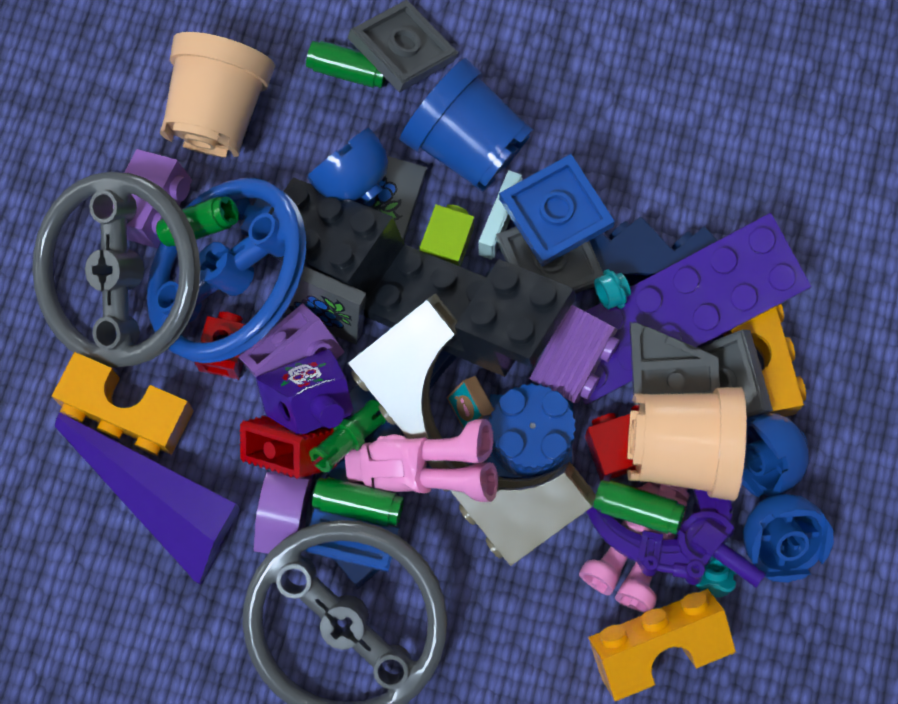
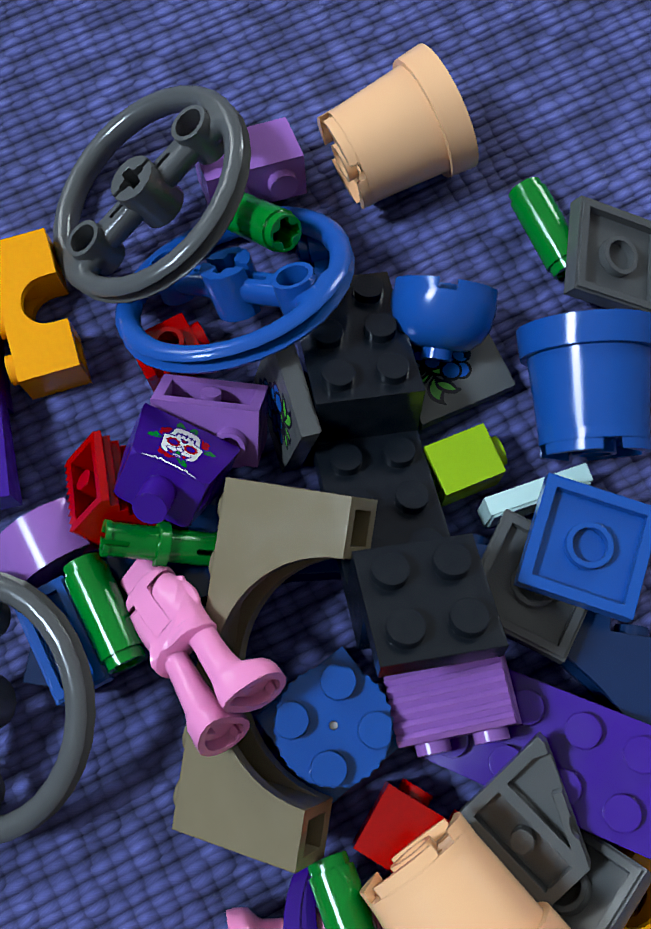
camera: 50 degrees right, 0 degrees up
medium nougat tile [447,376,494,429] -> none
teal plate [594,269,631,310] -> none

